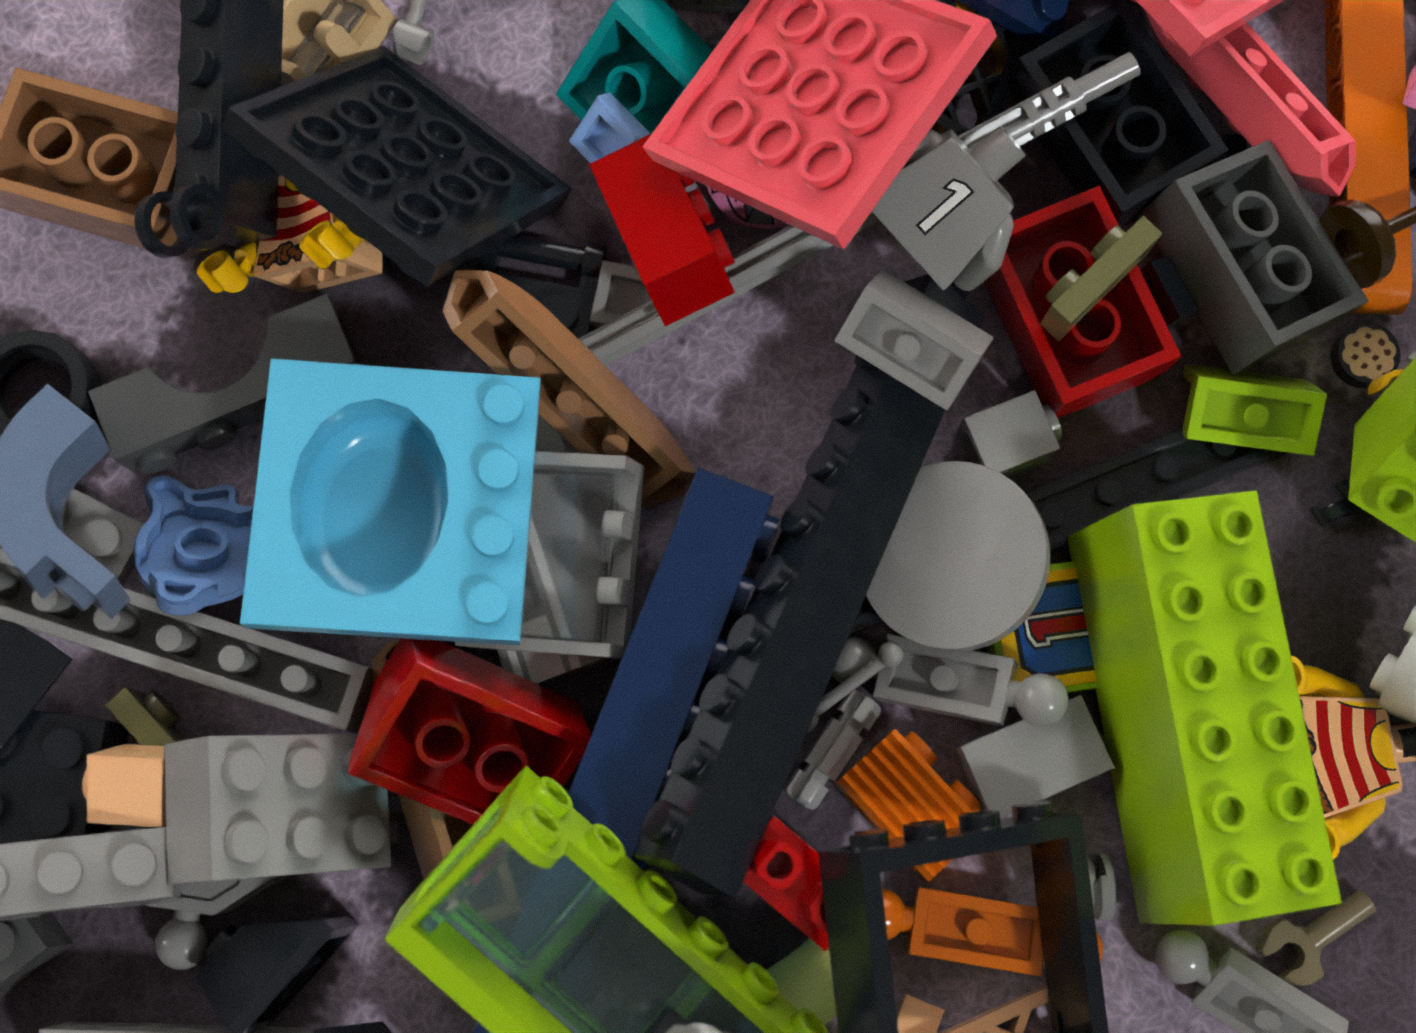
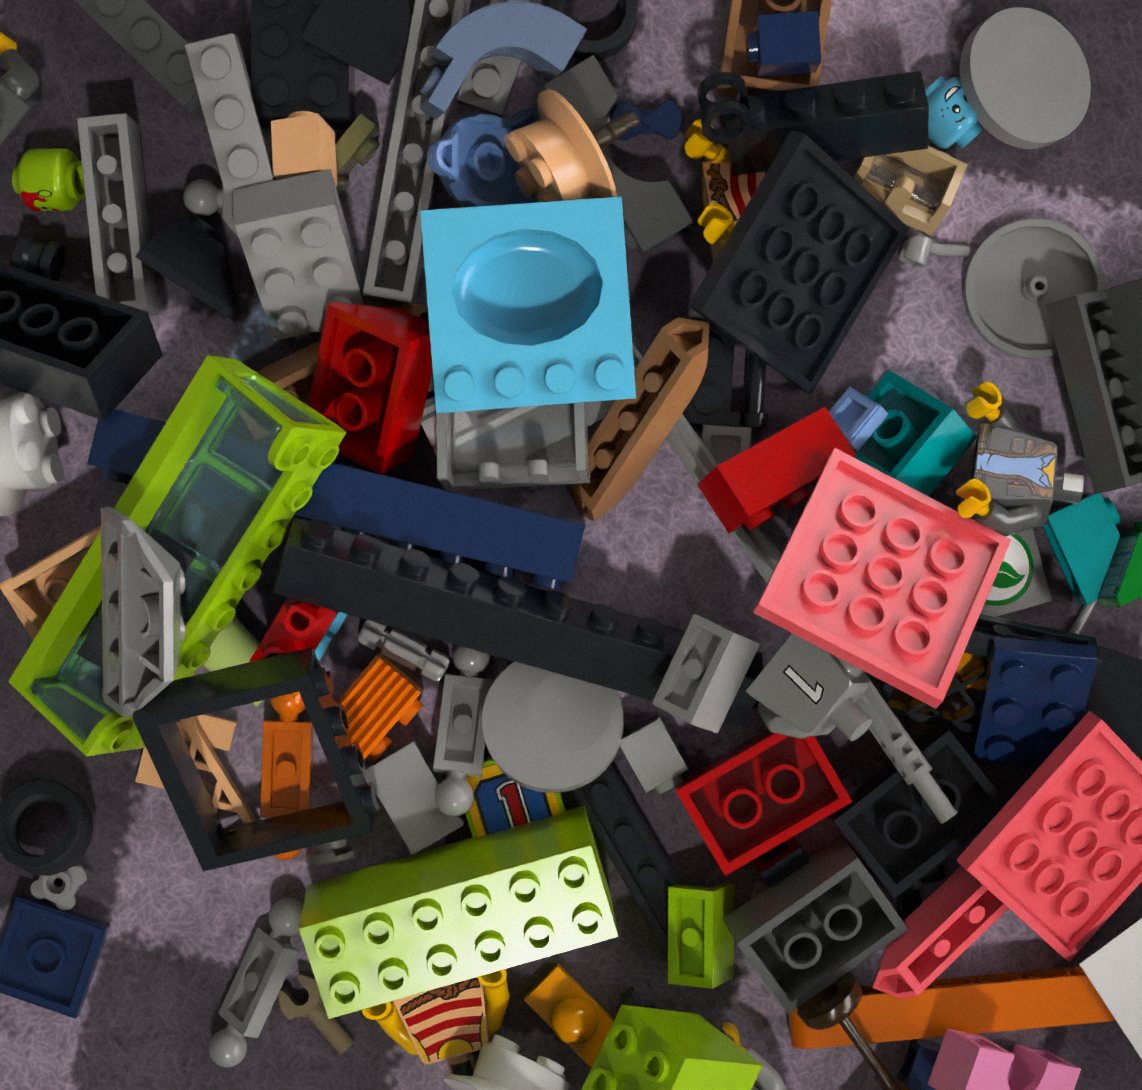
camera: 80 degrees right, 10 degrees up
light grey hinge [807,642,904,733] -> none
olive plate [1040,216,1163,342] -> none
tile [1331,323,1401,389] -> none
none -> light nougat piece [503,89,640,202]
none -> light orange tile [524,964,614,1068]
none -> dark blue piece [610,99,683,142]
none -> dark blue brick [746,11,822,77]

